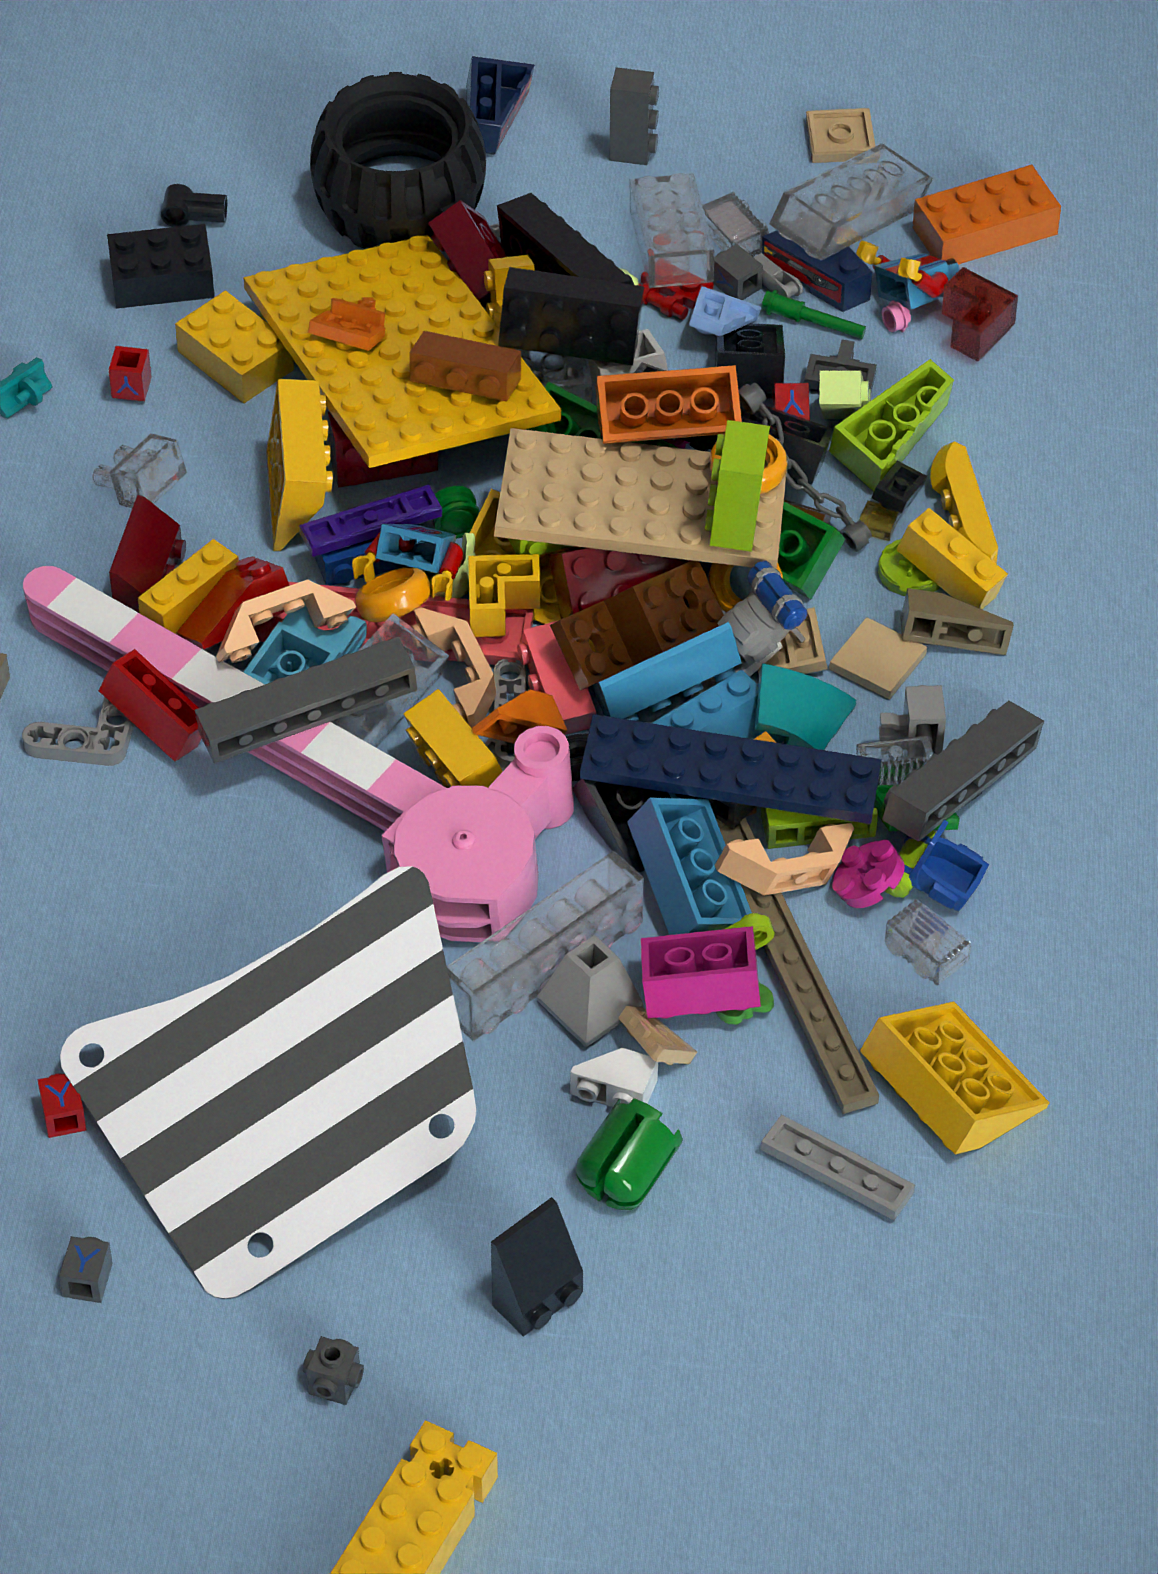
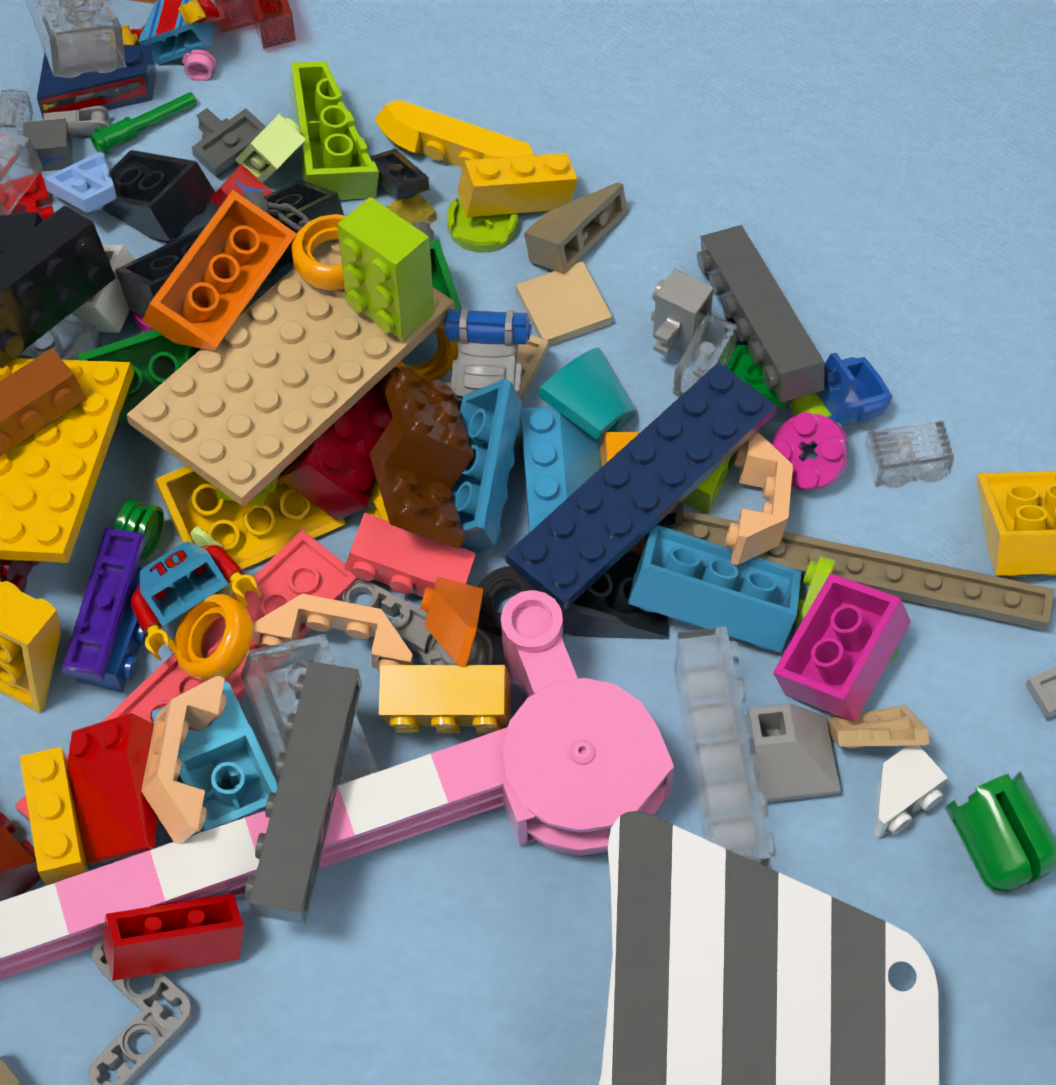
camera: 55 degrees left, 10 degrees up
yellow brick [468,554,540,637] -> none

